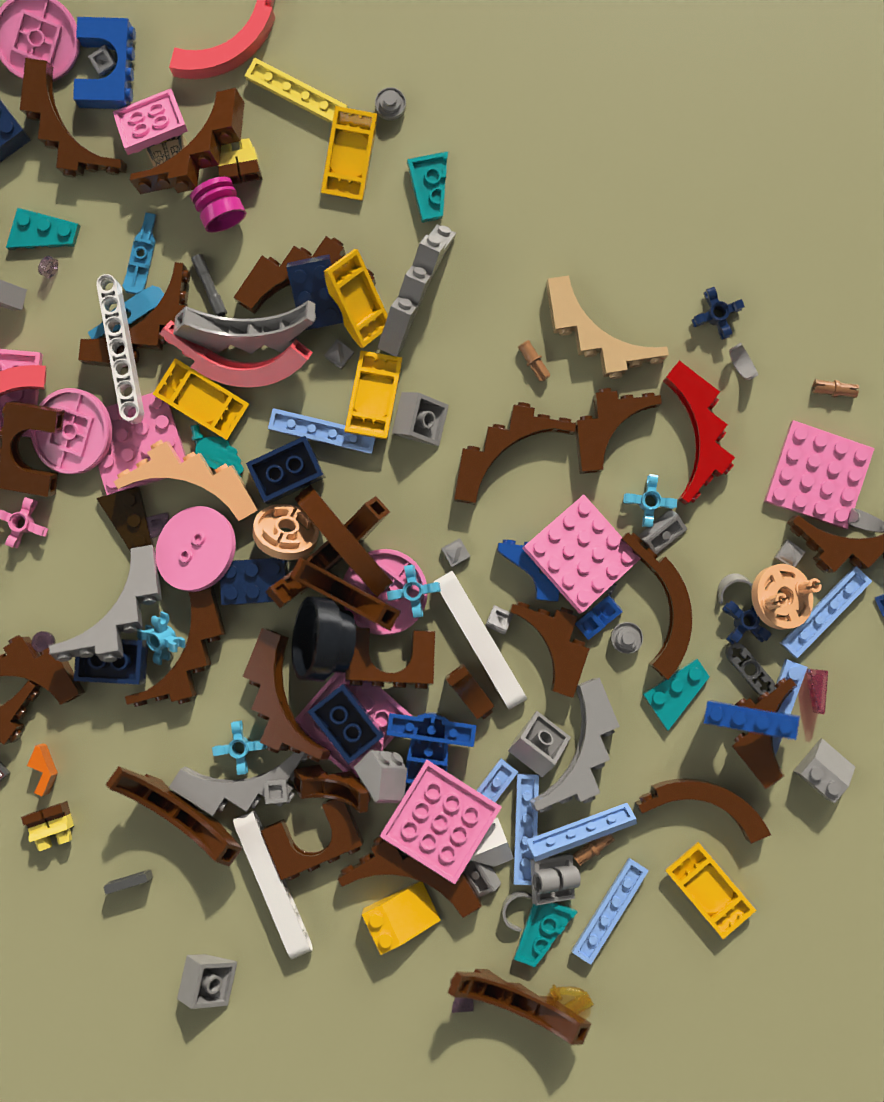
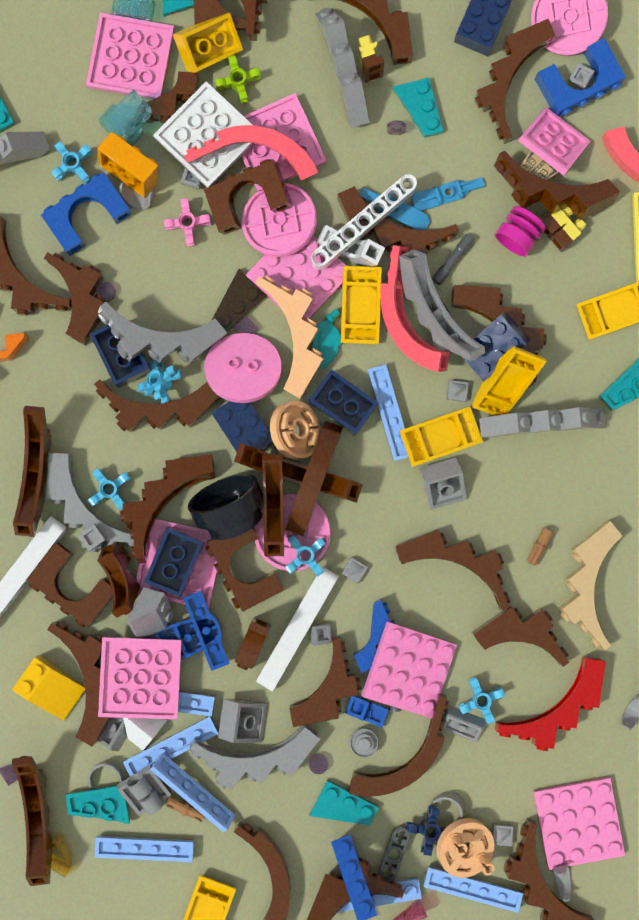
camera: 50 degrees right, 0 degrees up
none -> clear purple tile [309,754,328,774]
none -> white arch [317,225,385,266]

